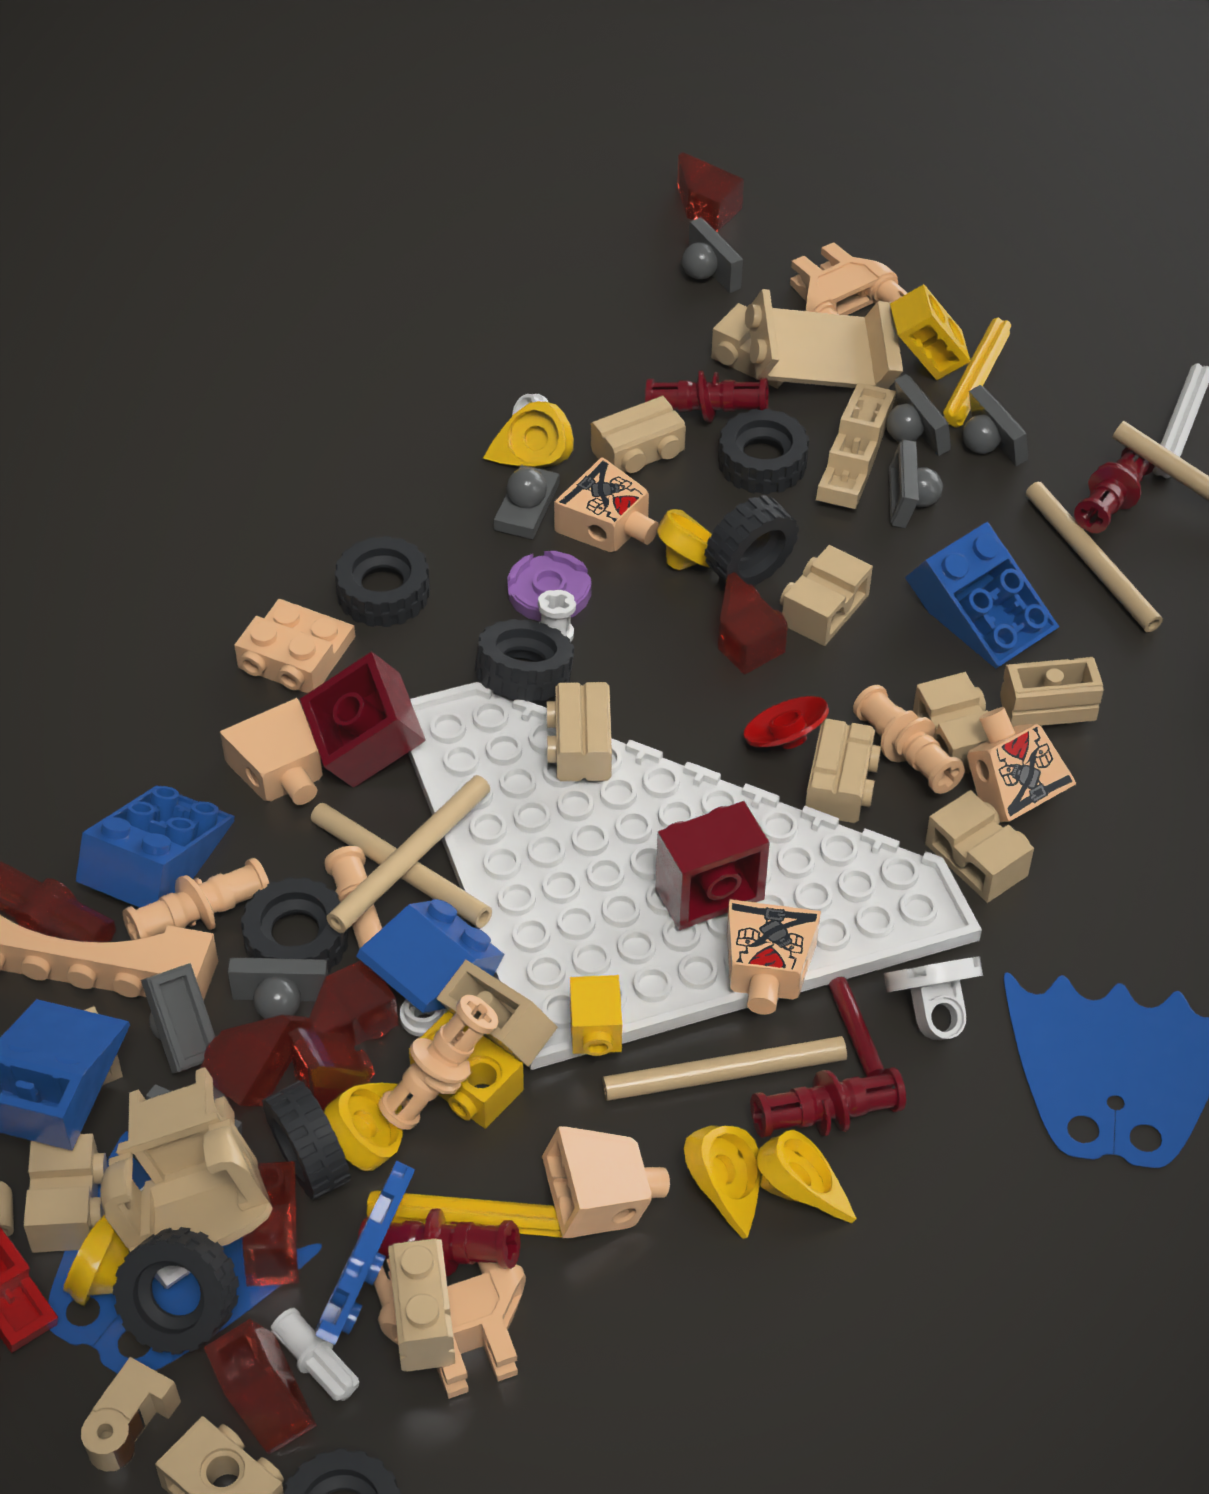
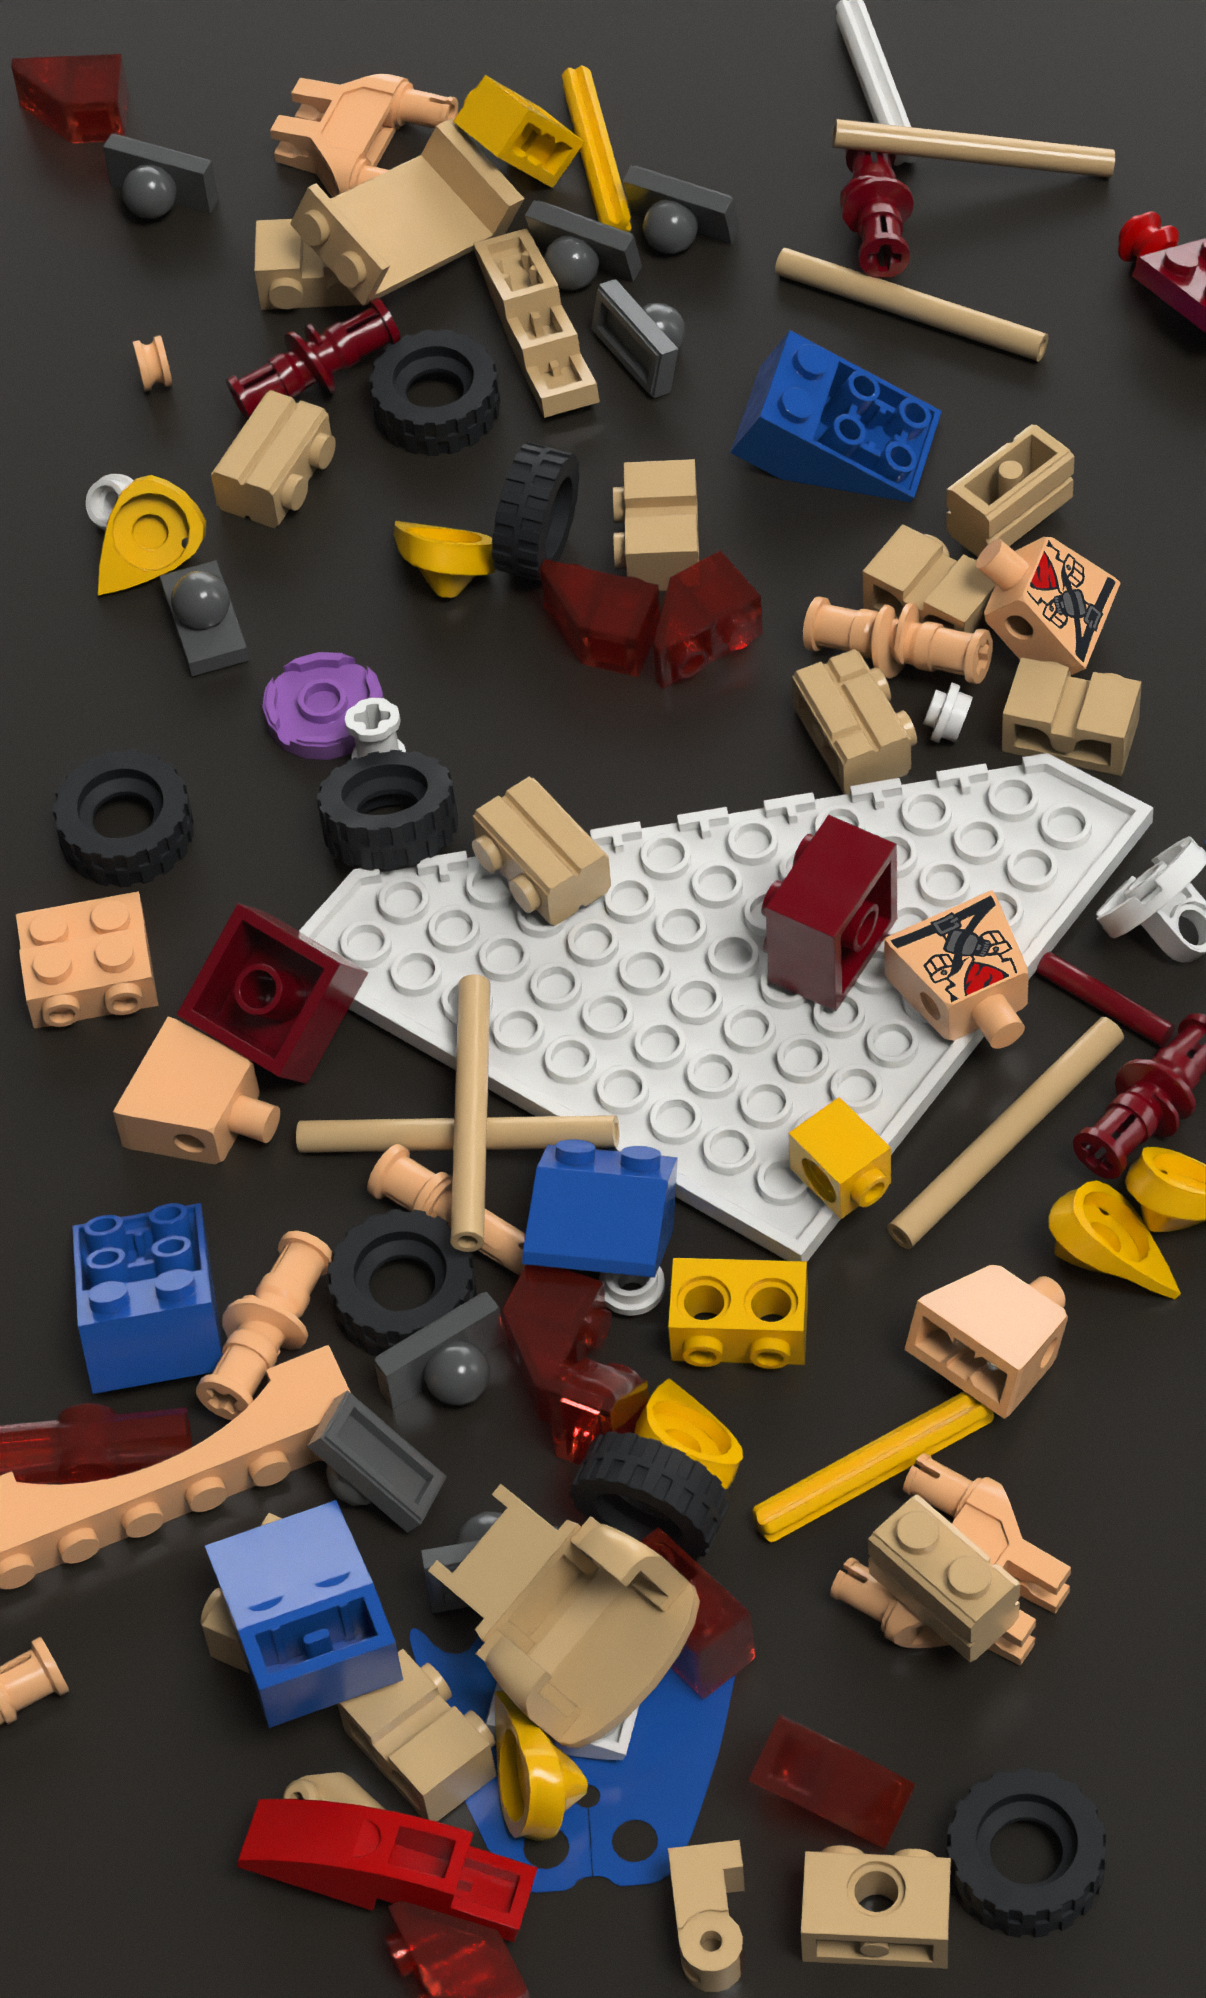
camera: 30 degrees left, 5 degrees up
black tyre [113,1227,239,1355] -> none
clear red slope [199,1015,314,1106] -> none
white axle [270,1308,359,1401] -> none
blue wing [315,1160,415,1345] -> none
dark red piece [358,1208,520,1277] -> none
light nougat piece [378,995,499,1130] -> none
tan brick [436,960,558,1067] -> none
light nougat torso [554,457,659,552] -> none
red dish [744,696,829,749] -> none
none -> light nougat bush [132,335,173,392]
none -> clear red slope [653,550,763,689]
none -> white plate [923,682,973,743]

